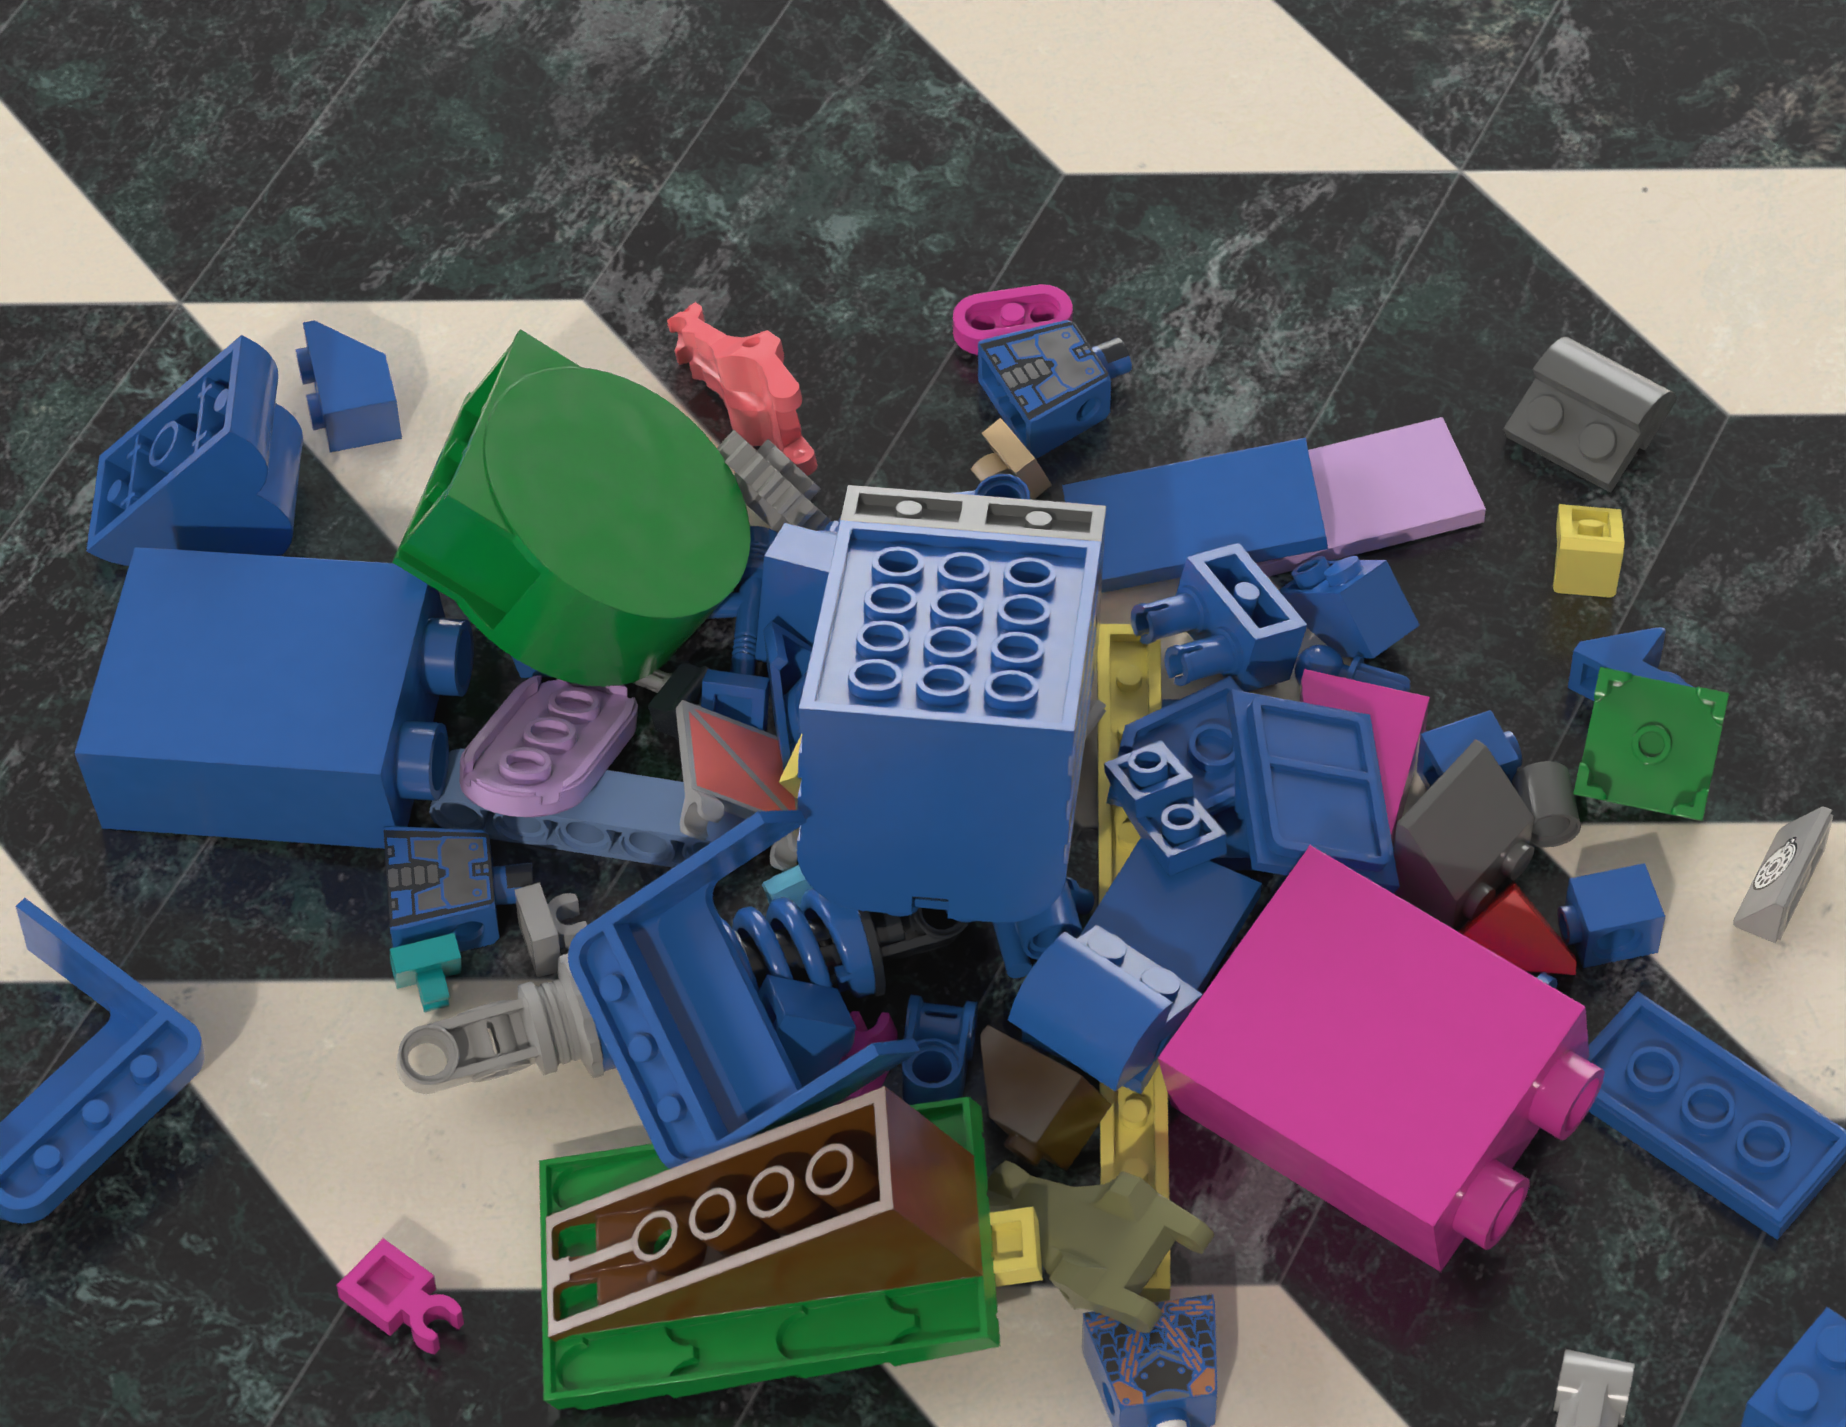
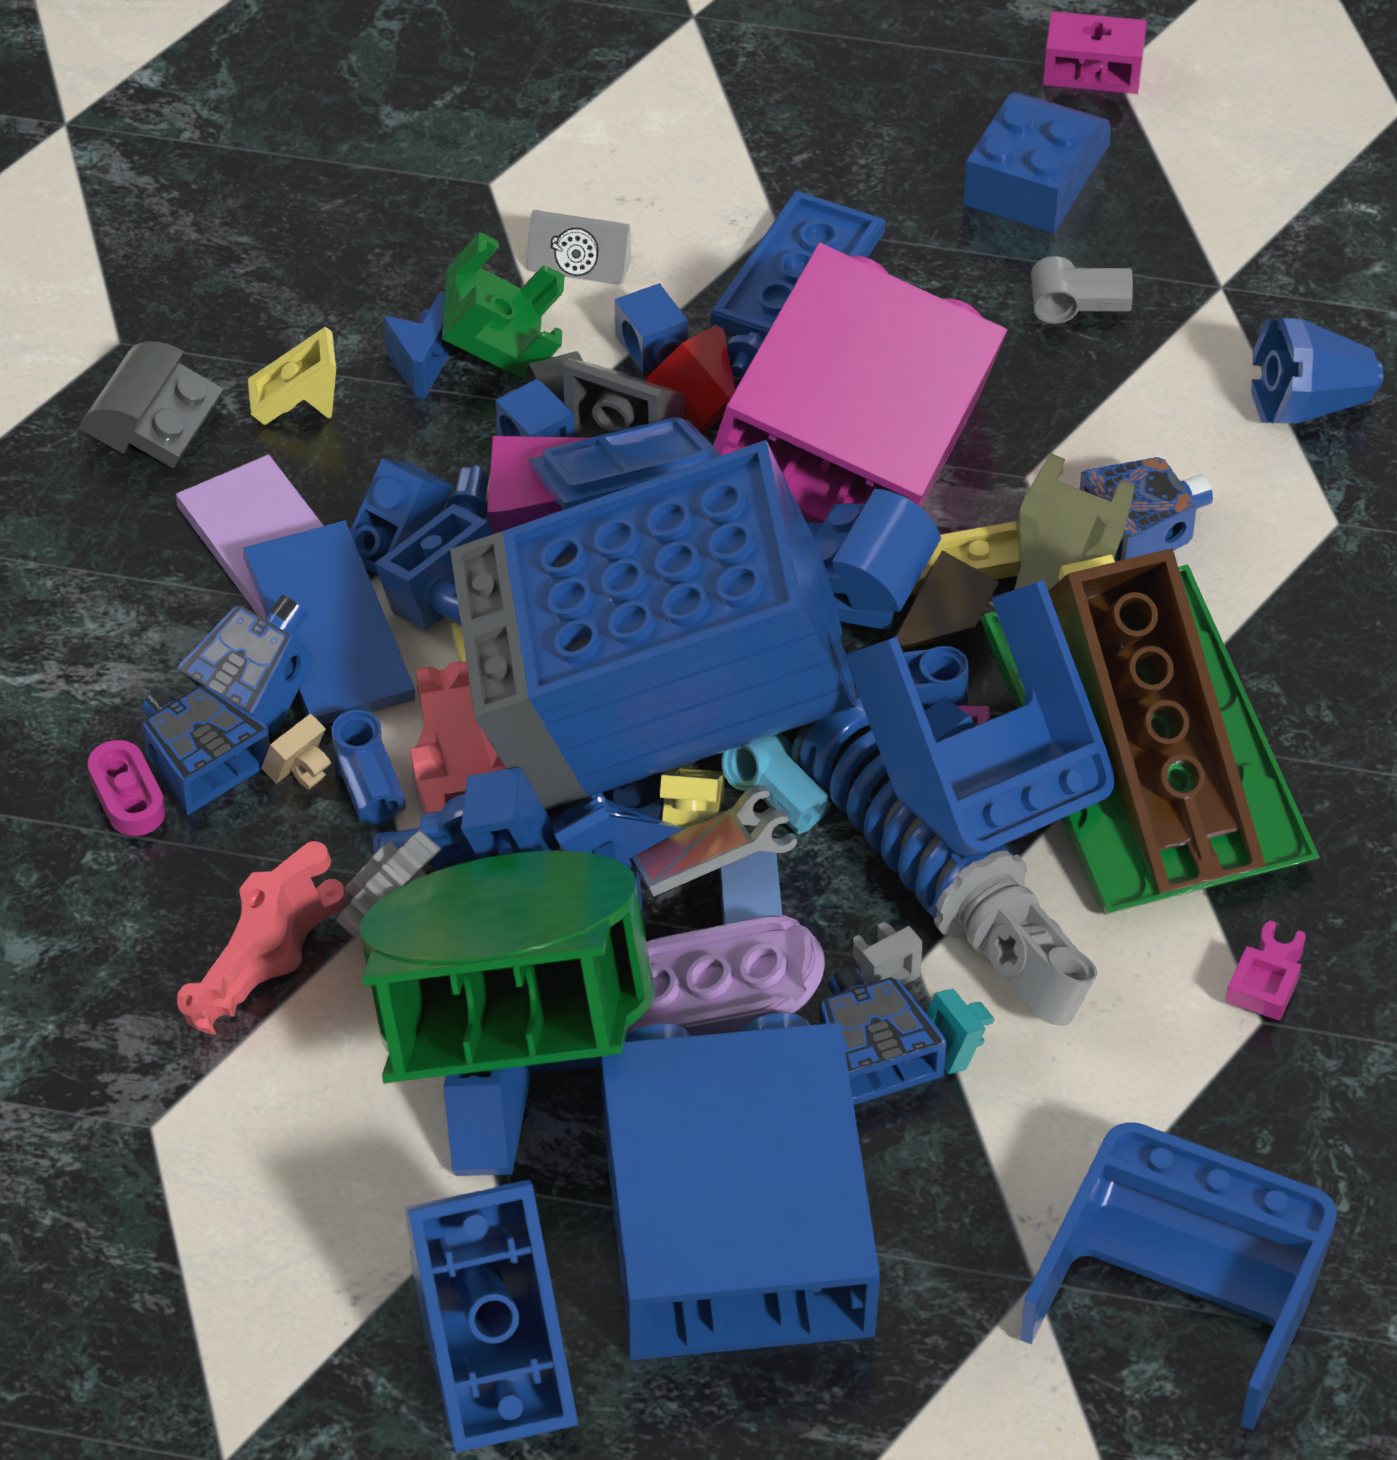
camera: 105 degrees left, 5 degrees down
blue slope [295,320,402,453] -> none
none -> torso [177,595,313,735]

